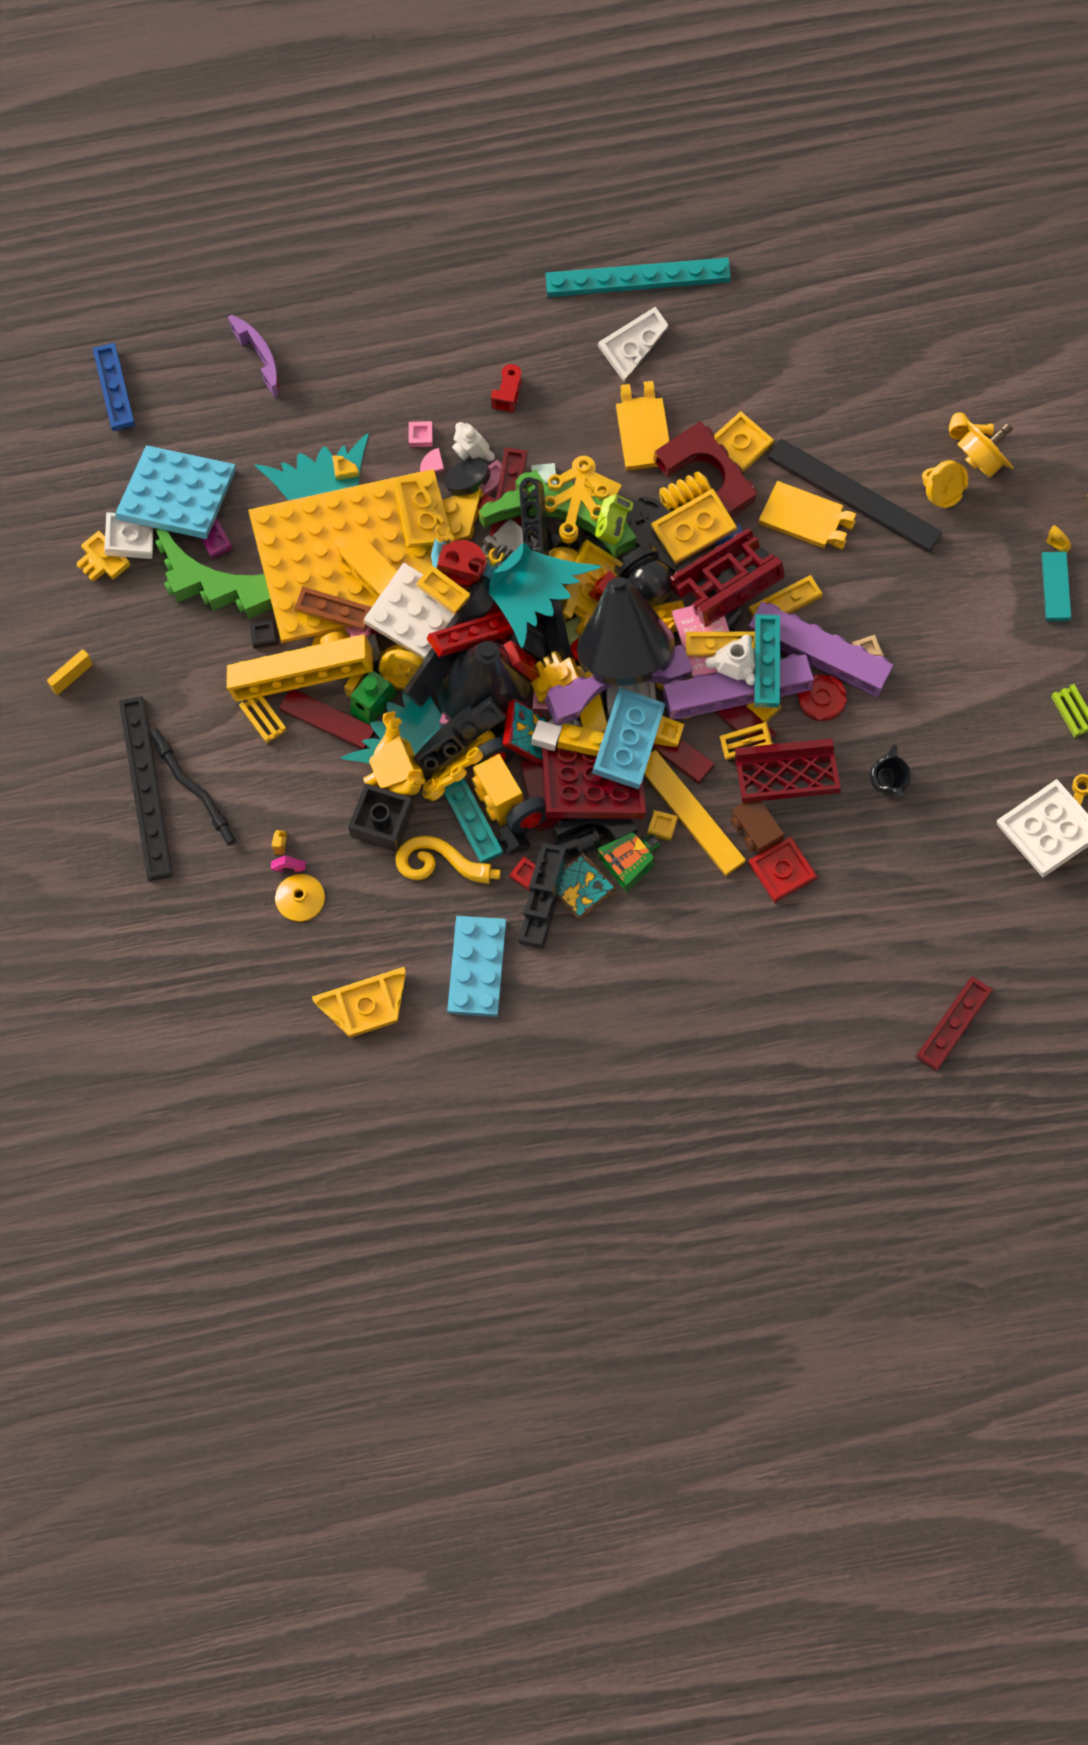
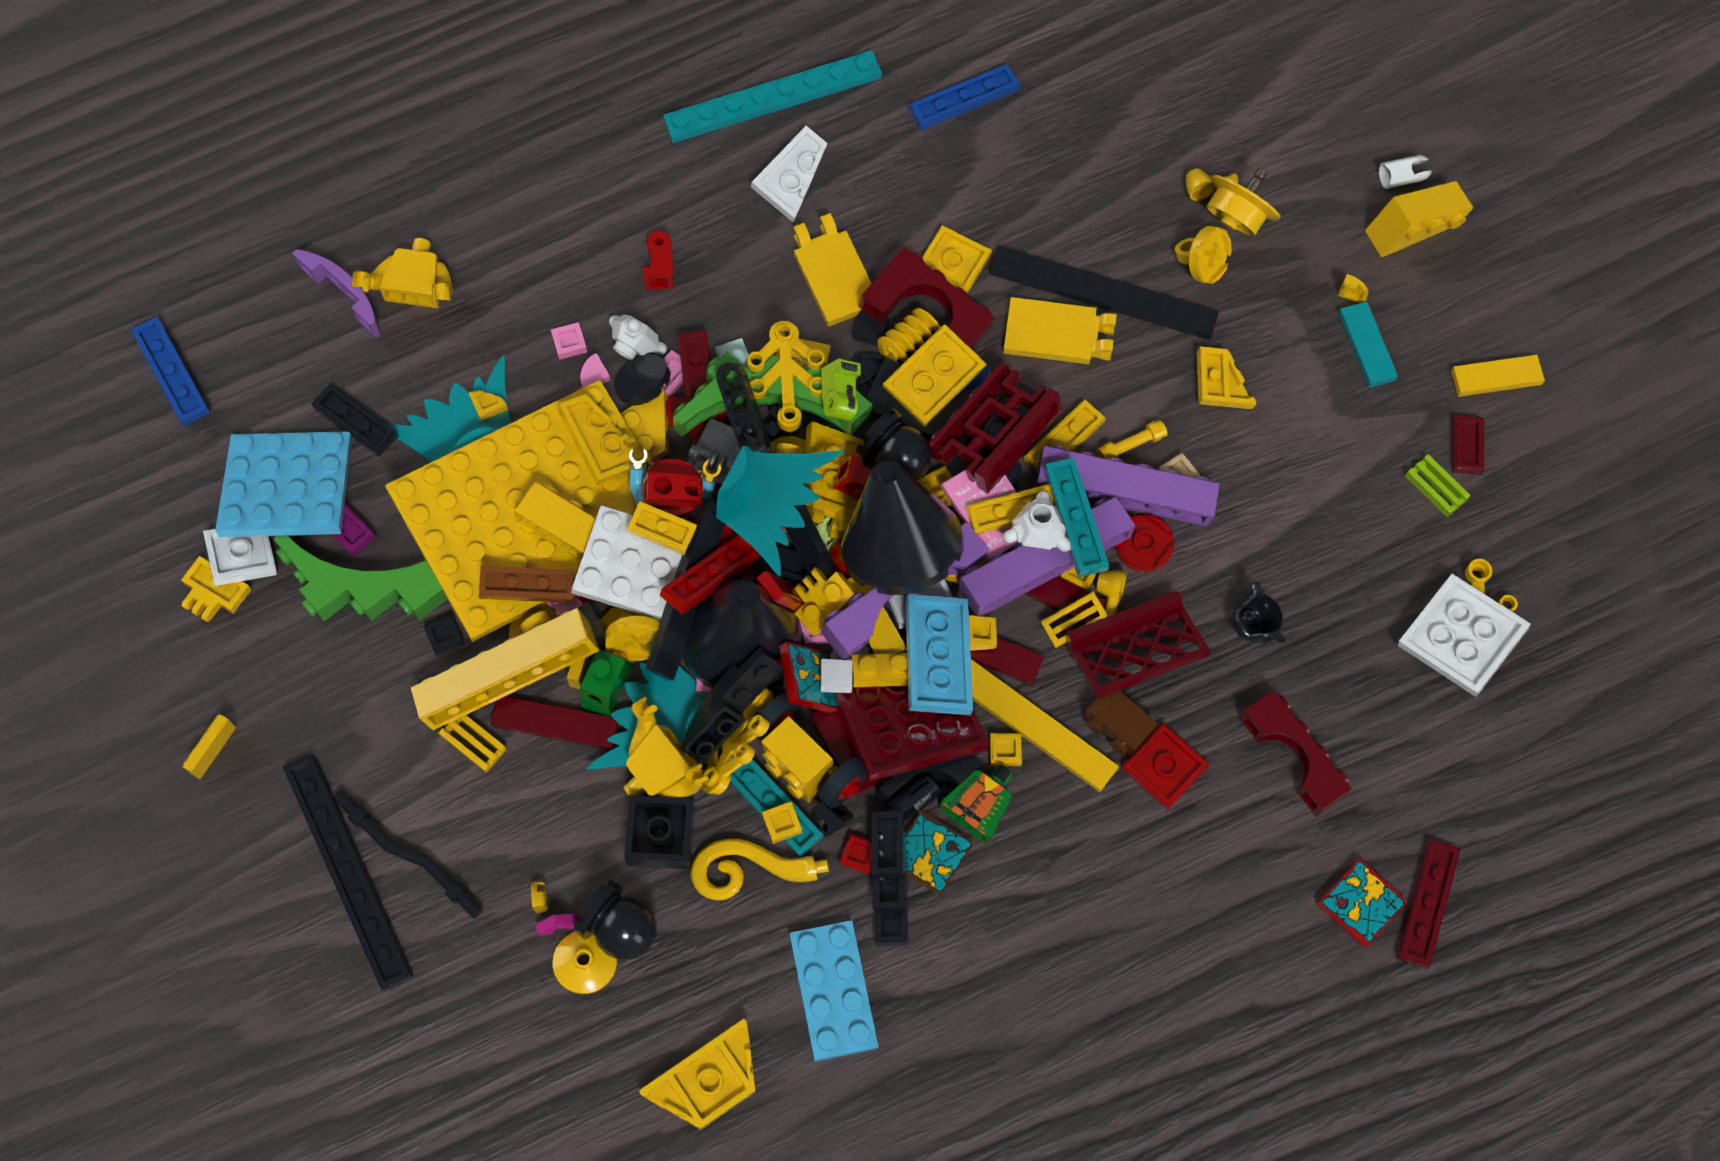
camera: 25 degrees left, 0 degrees up
none -> black tile [311,383,398,457]
none -> yellow torso [351,238,453,308]
none -> black tile [573,879,657,961]
none -> yellow tile [762,801,803,844]
none -> black tile [853,310,889,346]
none -> blue tile [908,63,1020,131]
none -> yellow bar [1097,420,1167,459]
none -> yellow bar [1097,570,1126,616]
none -> yellow wing [1197,346,1256,409]
none -> dark red arch [1239,690,1352,817]
none -> tile [1317,858,1408,949]

